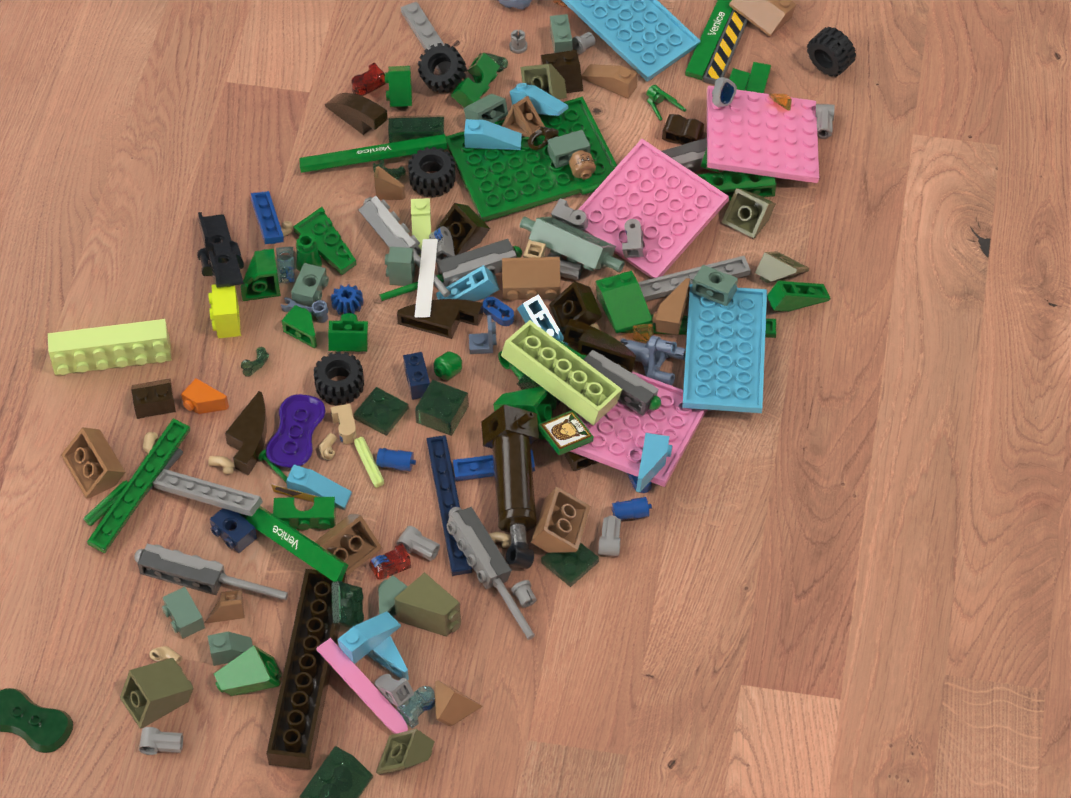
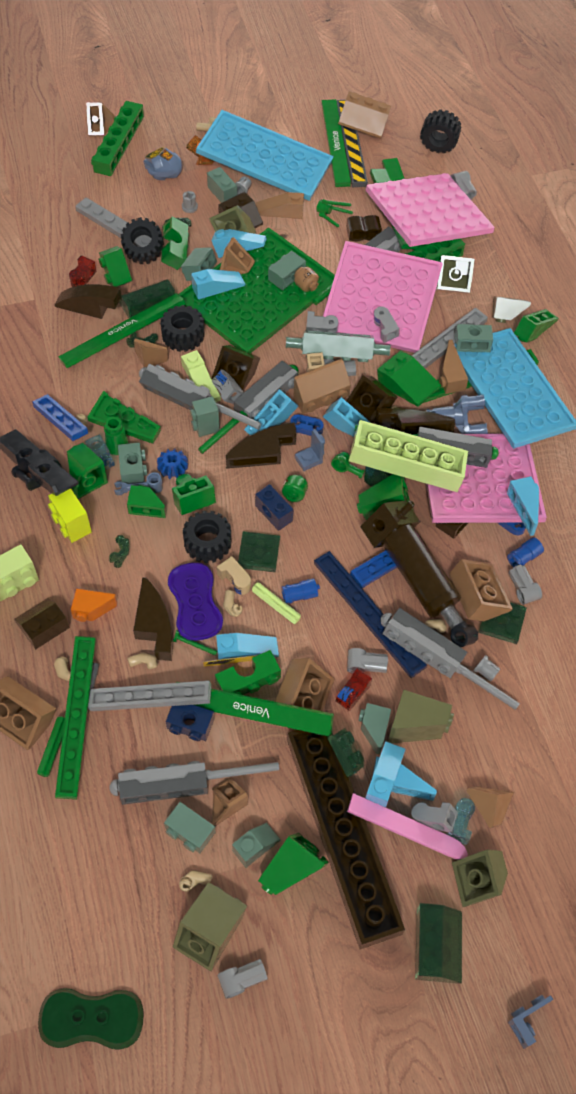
camera: 30 degrees left, 5 degrees up
white sticker [415,239,438,317] -> none
clear green brick [415,380,469,436] -> none
dark brown piece [528,126,559,150] -> none
tile [538,410,594,455] -> none
clear yellow slope [633,324,653,344] -> none
light grey rock [712,77,737,108] -> none
clear yellow slope [769,93,792,110] -> none

